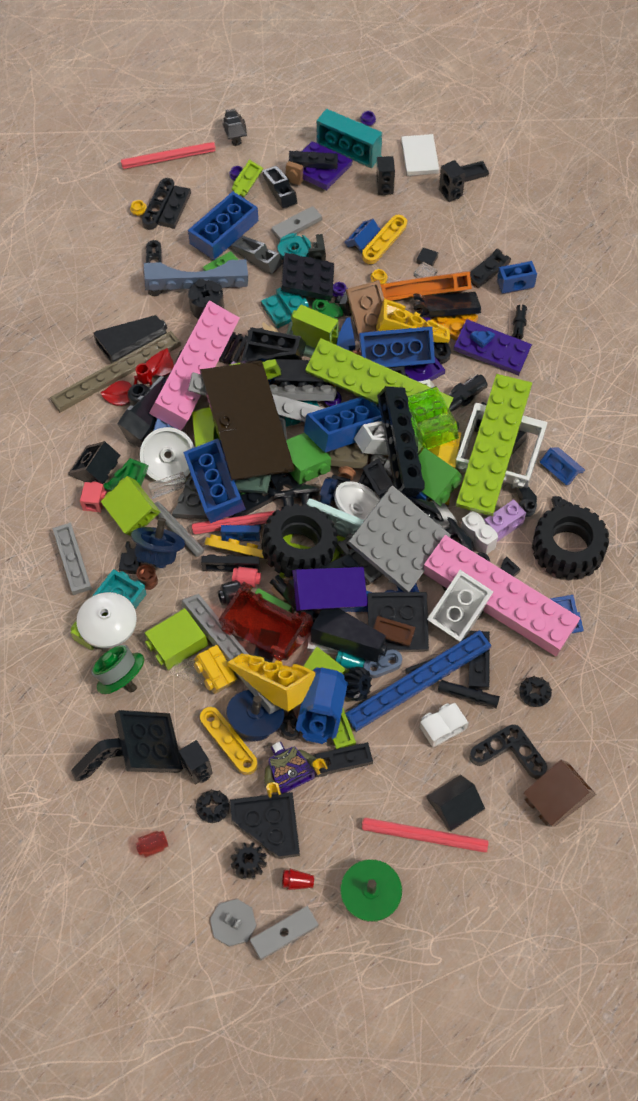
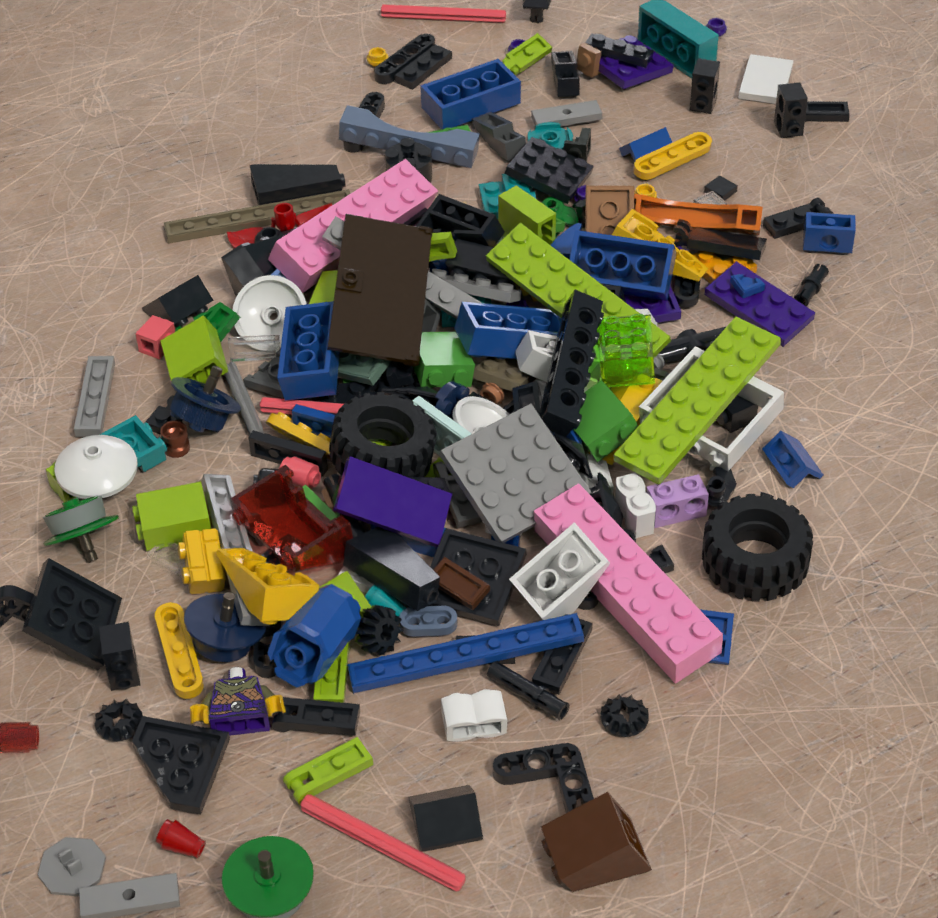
camera: 20 degrees right, 15 degrees down
black gear [231,842,267,880] -> none
none -> lime plate [283,737,373,805]

